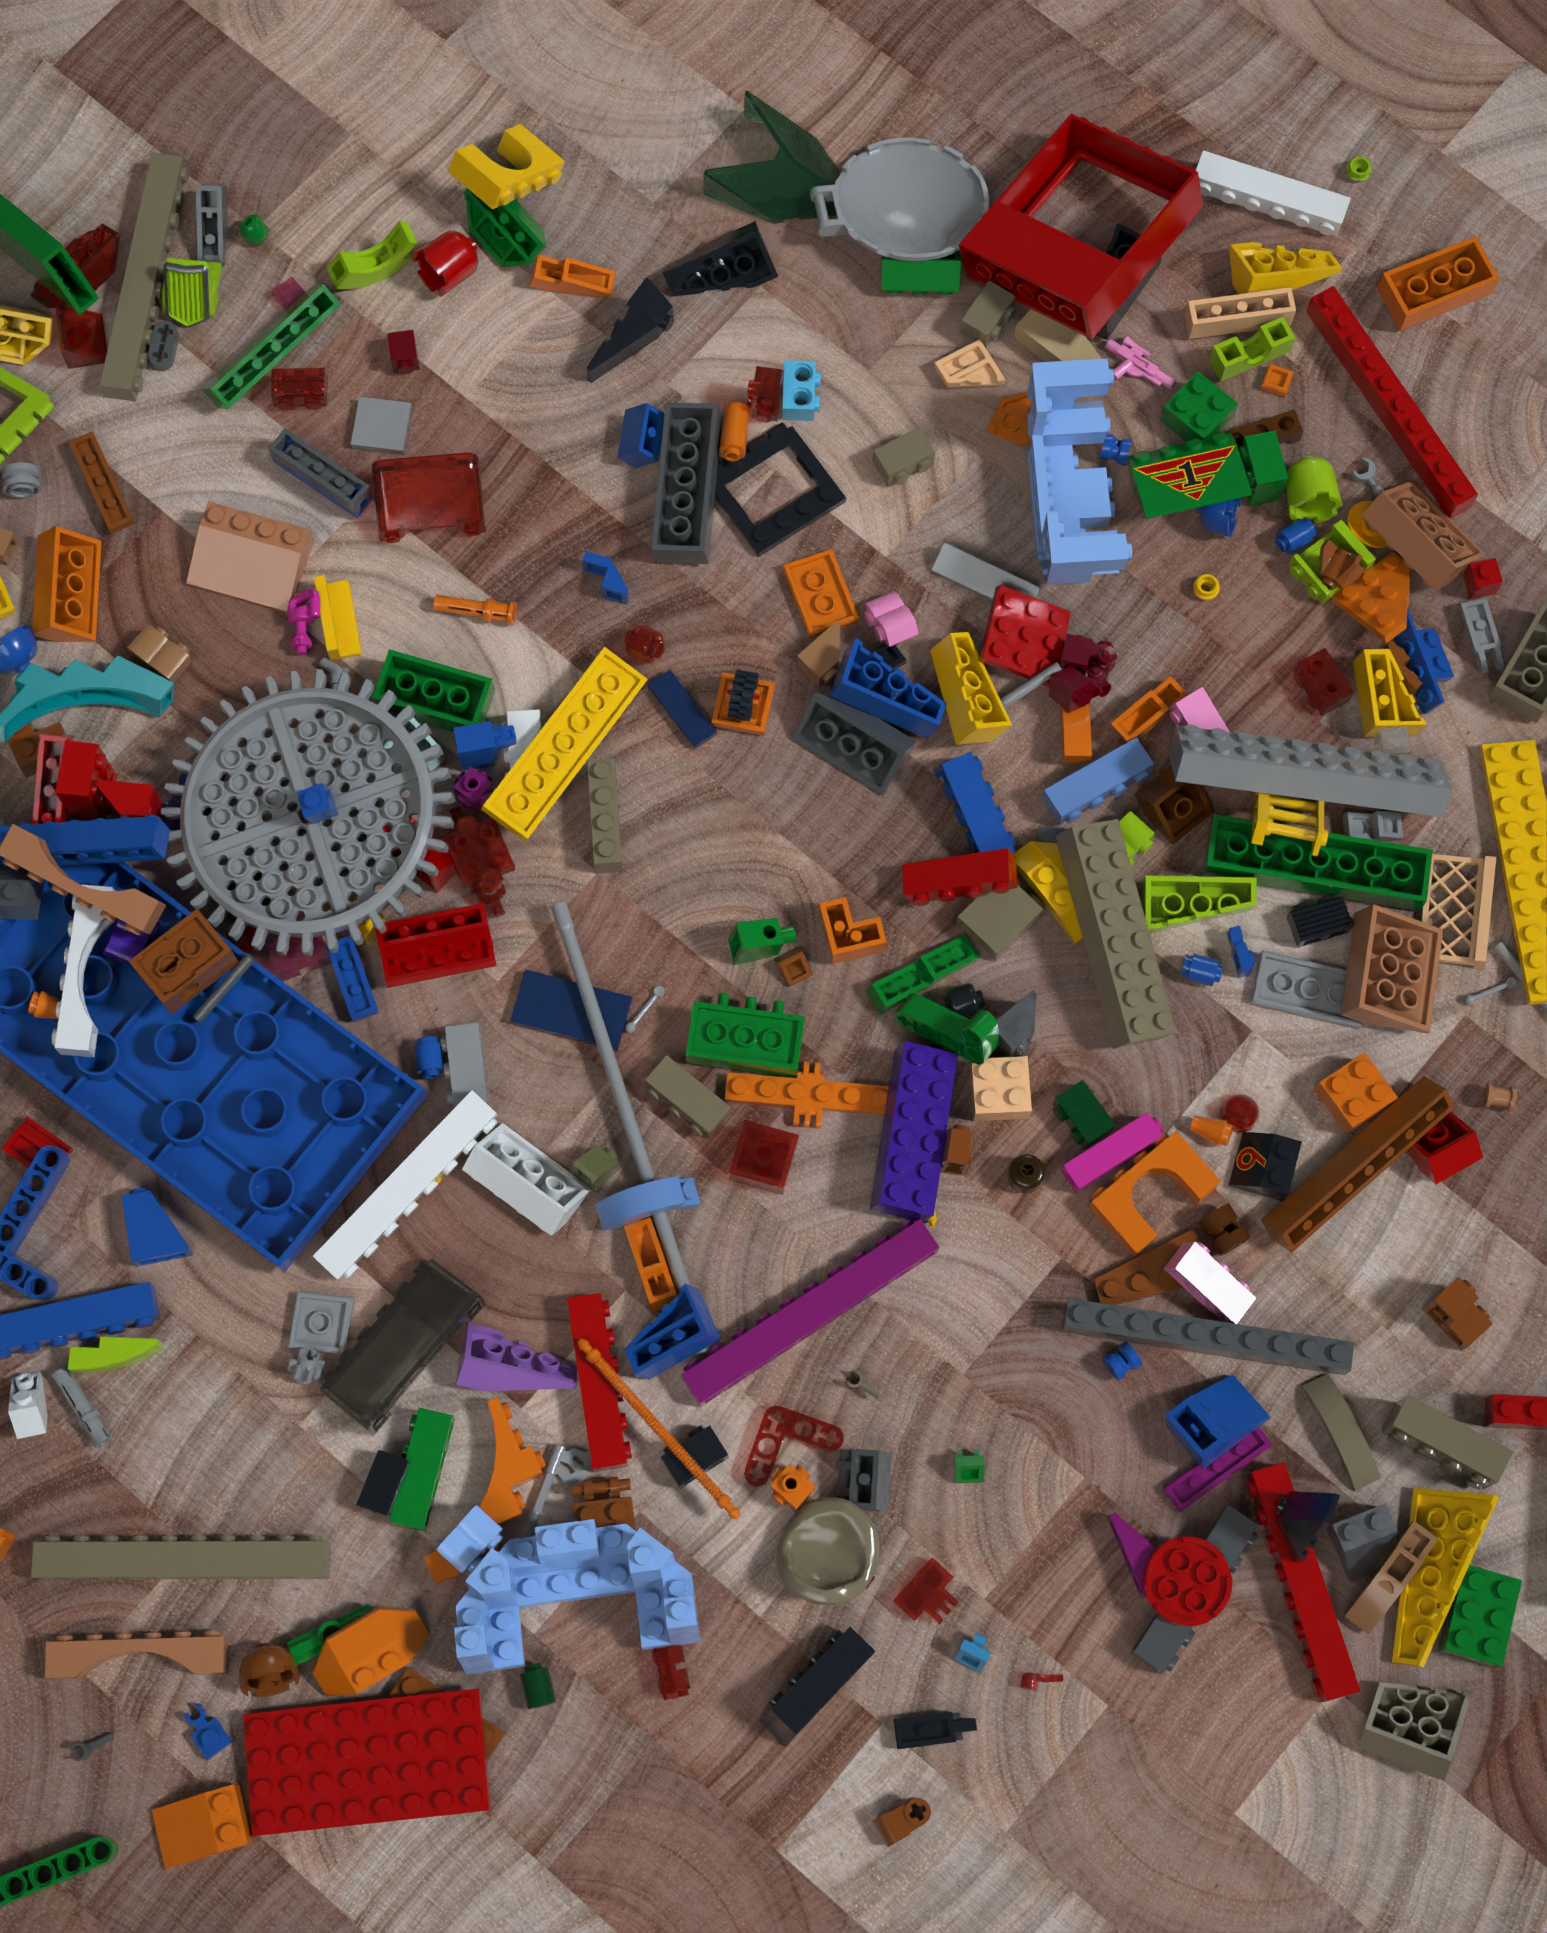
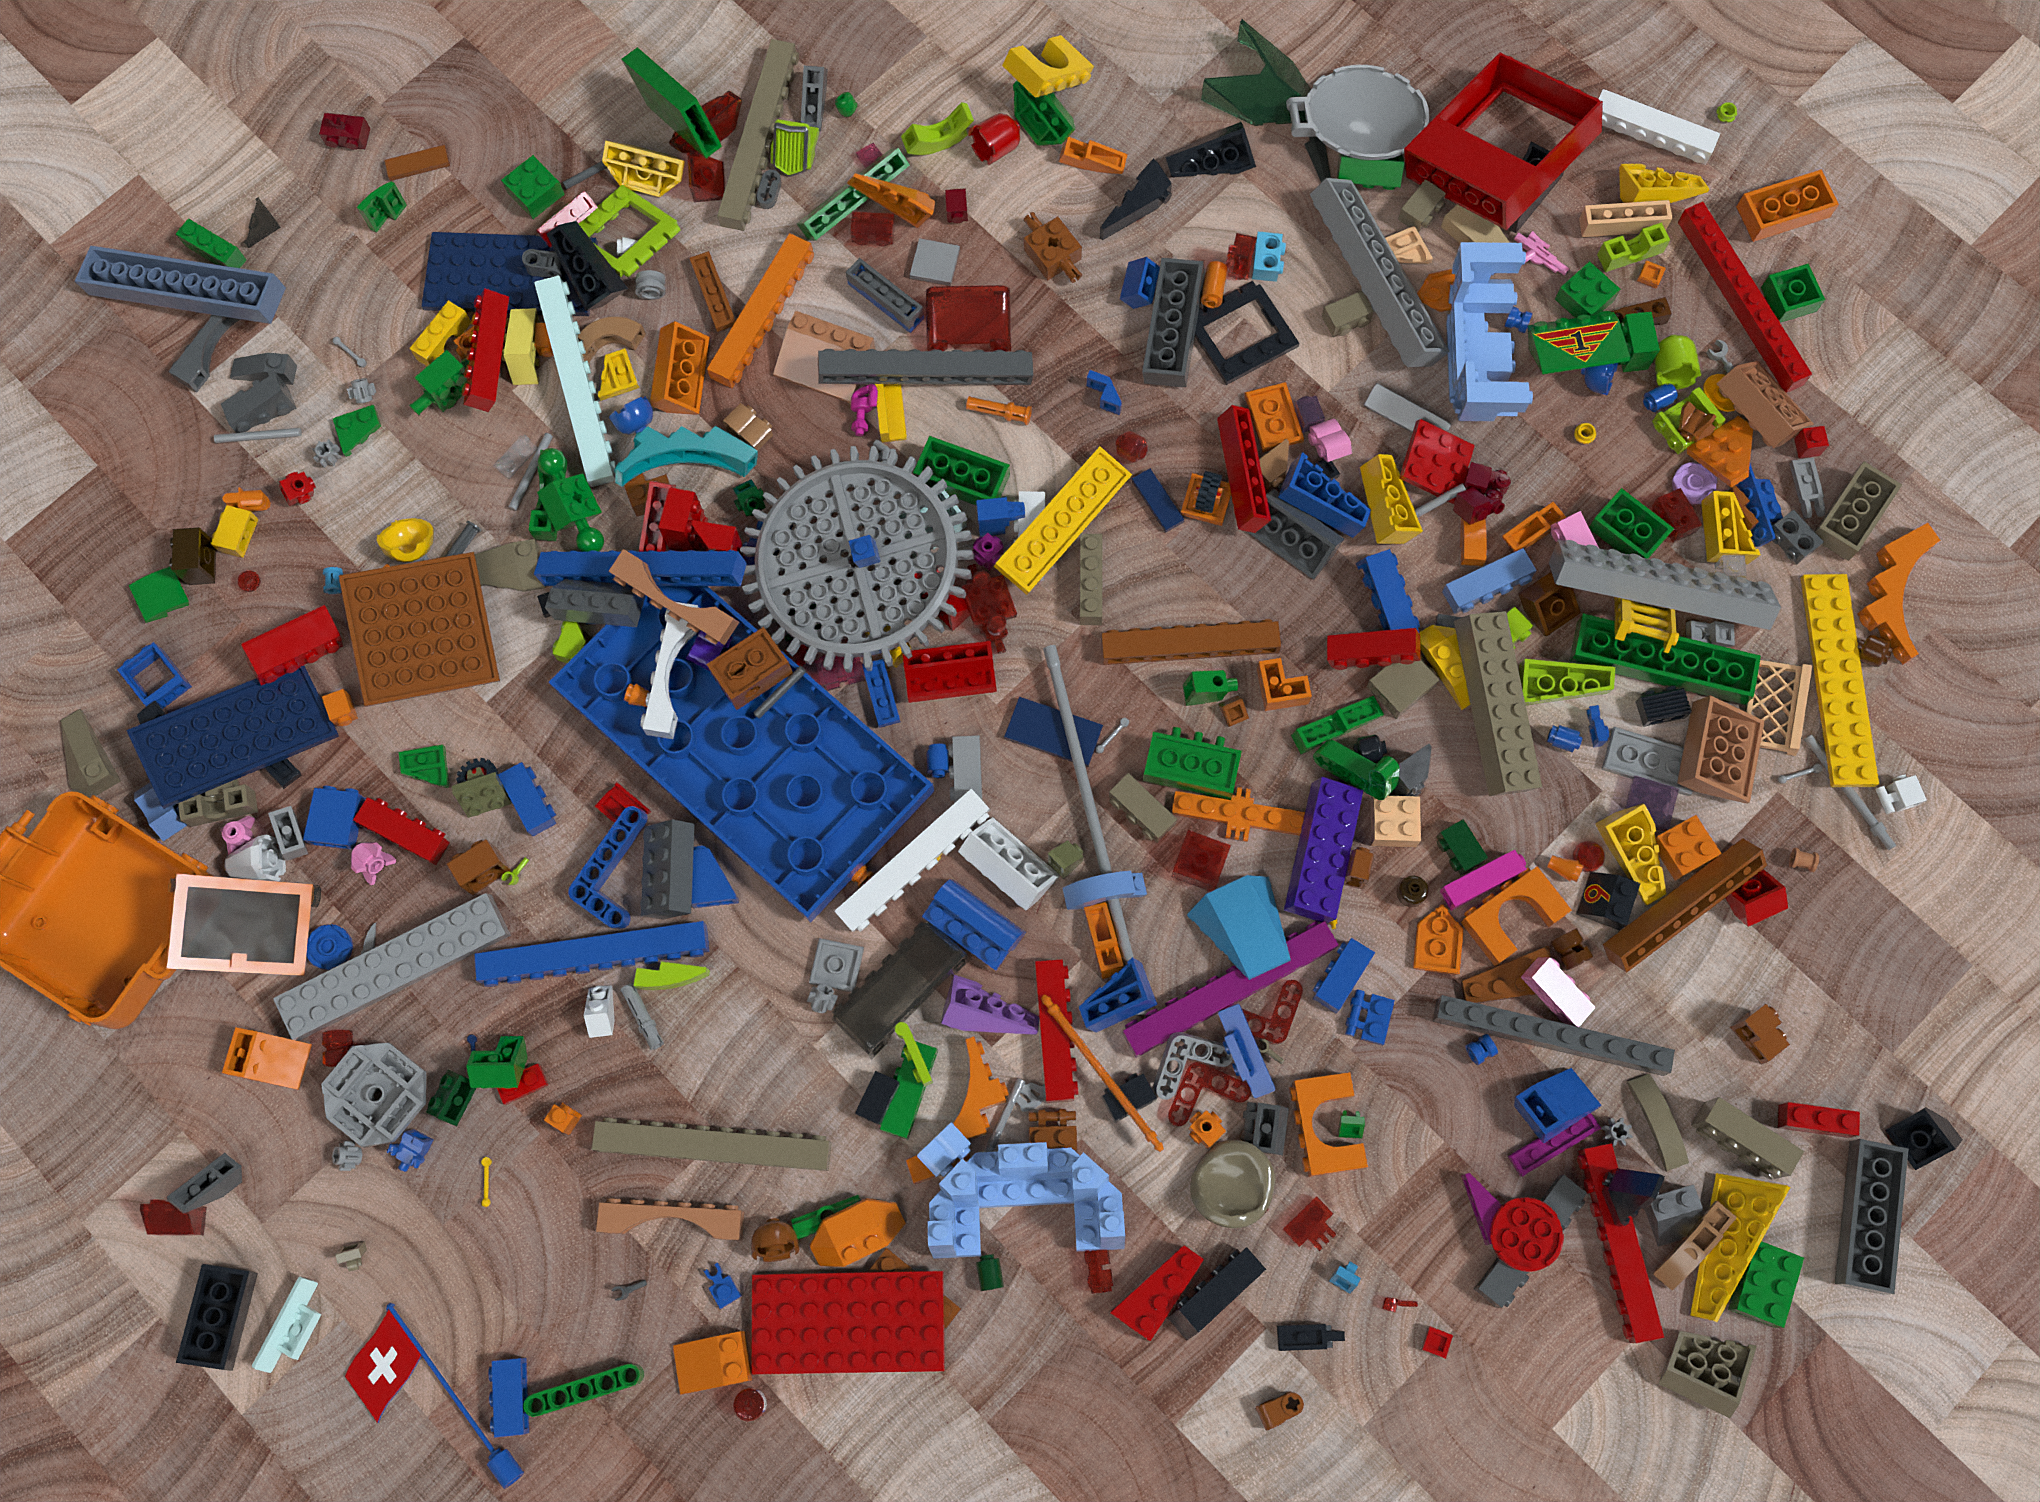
camera: 10 degrees right, 0 degrees up
none -> dark grey brick [640,819,694,920]
none -> orange brick [707,233,814,389]
none -> dark green brick [732,479,766,517]
none -> clear red head [733,1388,767,1422]
none -> dark grey brick [818,349,1033,385]
none -> orange wedge [847,173,935,228]
none -> orange bush [851,865,874,888]
none -> lime plate [895,1022,933,1086]
none -> blue brick [922,879,1026,970]
none -> dark orange brick [1023,212,1082,283]
none -> dark orange brick [1101,619,1281,665]
none -> red wedge [1110,1245,1204,1342]
none -> light grey beam [1153,1032,1233,1100]
none -> dark azure wedge [1187,875,1291,980]
none -> red brick [1217,405,1271,533]
none -> bracket [1218,1004,1276,1098]
none -> clear red beam [1242,979,1303,1045]
none -> orange arch [1289,1072,1368,1177]
none -> clear purple brick [1294,396,1325,433]
none -> pearl dark grey bar [1304,136,1331,183]
none -> light grey brick [1310,178,1450,367]
none -> blue brick [1312,938,1375,1014]
none -> blue plate [1345,989,1395,1046]
none -> orange tile [1413,904,1464,975]
none -> red plate [1421,1326,1453,1359]
none -> green brick [1589,488,1674,559]
none -> yellow wedge [1595,803,1667,905]
none -> light grey gear [1601,1118,1633,1147]
none -> clear purple tile [1625,775,1679,832]
none -> lavender tile [1672,462,1717,504]
none -> green brick [1761,263,1826,323]
none -> dark grey brick [1772,510,1824,565]

